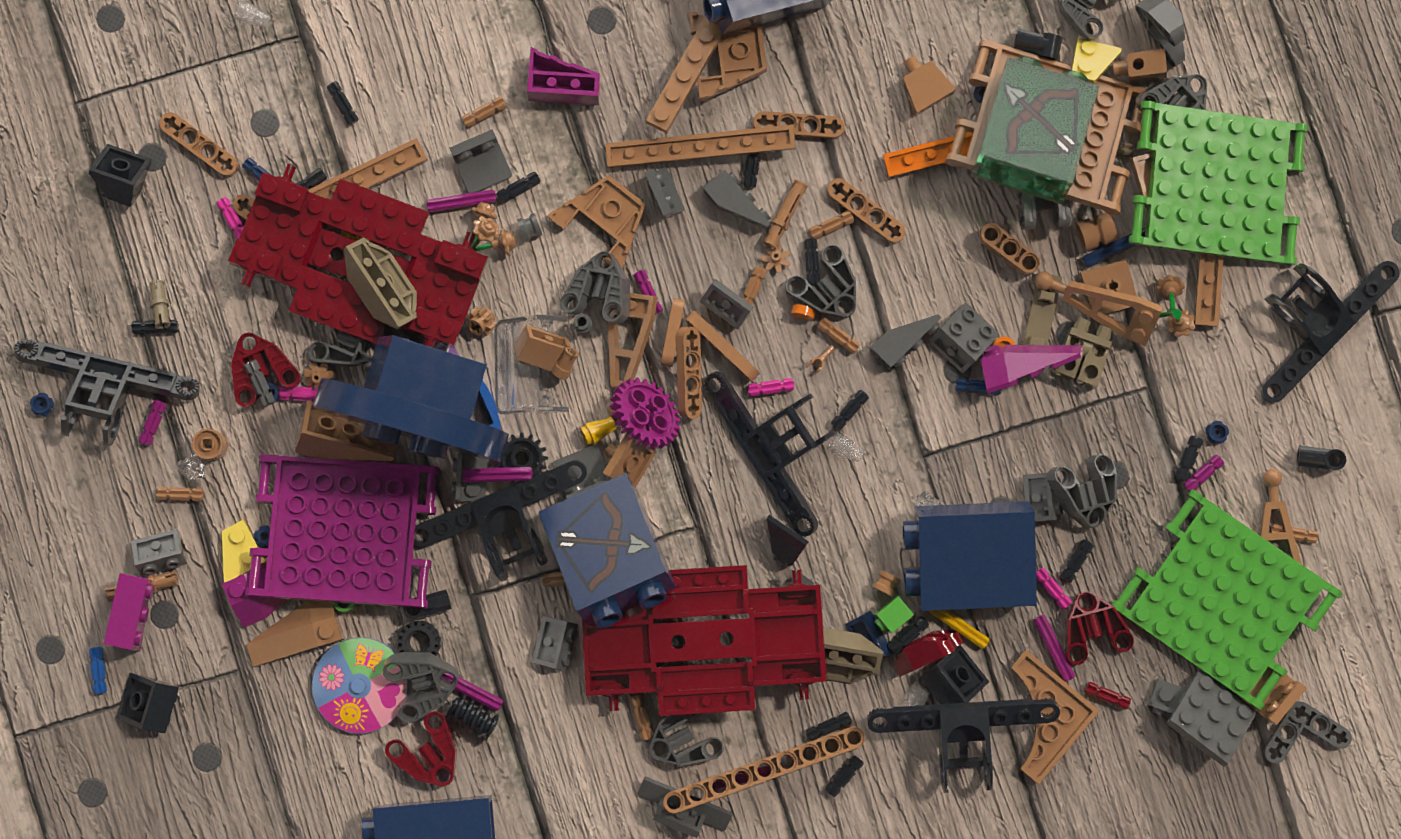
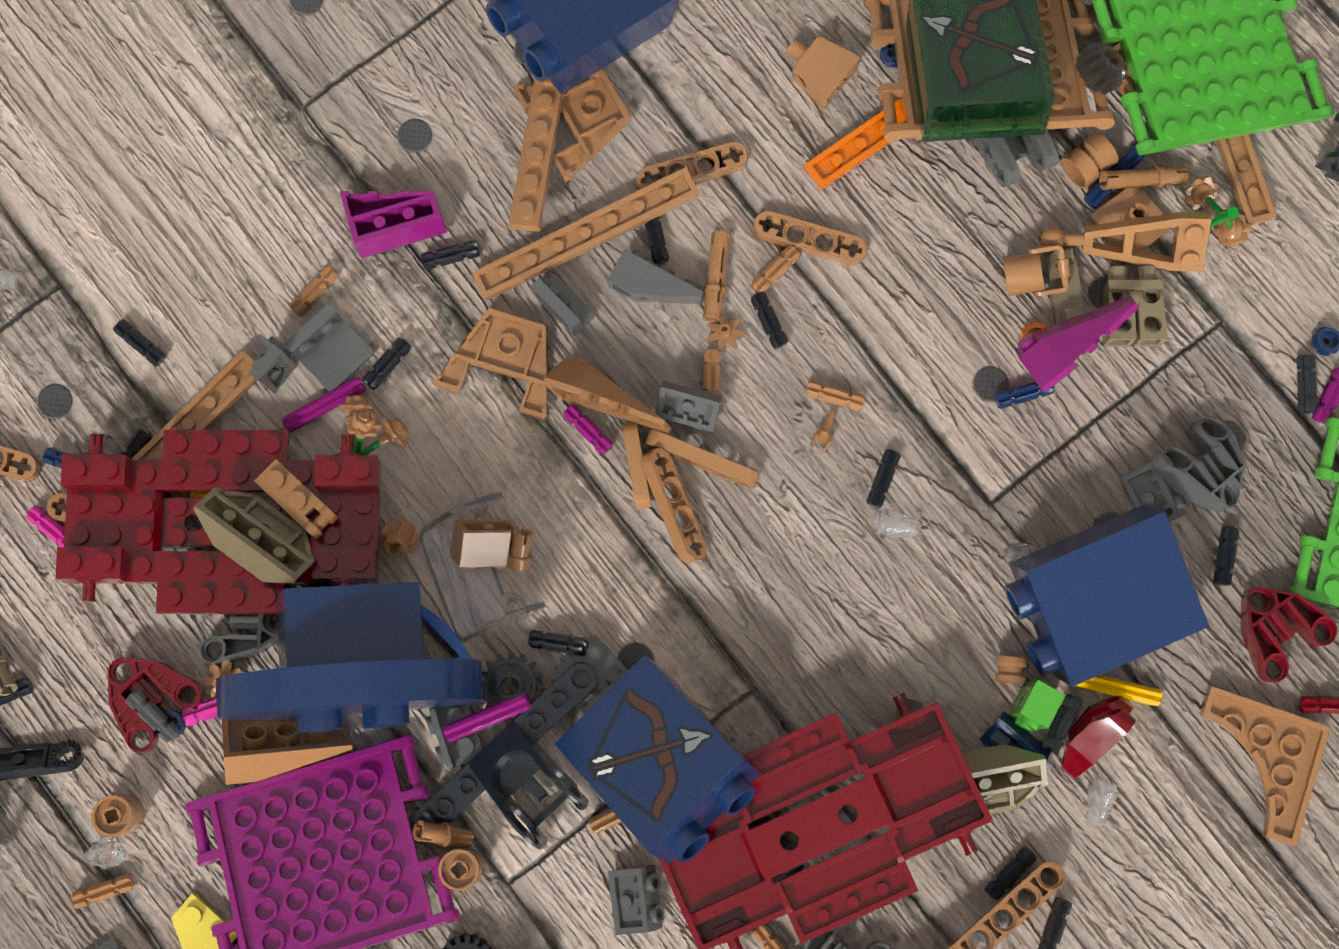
camera: 15 degrees left, 5 degrees down
magenta axle [139,400,167,446] -> none
dark blue plate [254,525,270,548] -> none
black piece [403,589,452,620] -> none
dark grey wheel [517,213,543,241] -> none
dark grey connector [560,251,630,324] -> none
dark grey pin [573,314,592,334] -> none
yellow cone [580,417,617,445] -> none
medium nougat tile [603,433,657,487] -> none
medium nougat plate [608,293,657,420] -> none
magenta gear [609,377,681,450] -> none
black piece [704,371,837,537] -> none
dark pink axle [748,378,794,397] -> none
black slope [765,514,809,567] -> none
dark grey connector [785,245,856,318] -> none
orange tile [791,304,816,321] -> none
black piece [867,698,1060,793] -> none
dark grey slope [870,314,942,369] -> none
black slope [919,645,989,704] -> none
dark grey bracket [928,303,999,374] -> none
medium nougat beam [979,223,1040,276] -> none
magenta axle [1033,615,1075,682] -> none
dark pink axle [1036,568,1072,609] -> none
none -> dark grey bracket [250,334,297,394]
none -> medium nougat plate [254,459,338,540]
none -> medium nougat axle [413,820,474,848]
none -> black axle [421,240,480,270]
none -> medium nougat wheel [438,847,484,891]
none -> black axle [528,630,588,656]
none -> medium nougat wedge [543,357,671,434]
none -> medium nougat piece [1003,243,1071,296]
none -> clear smoke gear [1075,41,1128,95]
none -> medium nougat pin [1099,164,1189,190]

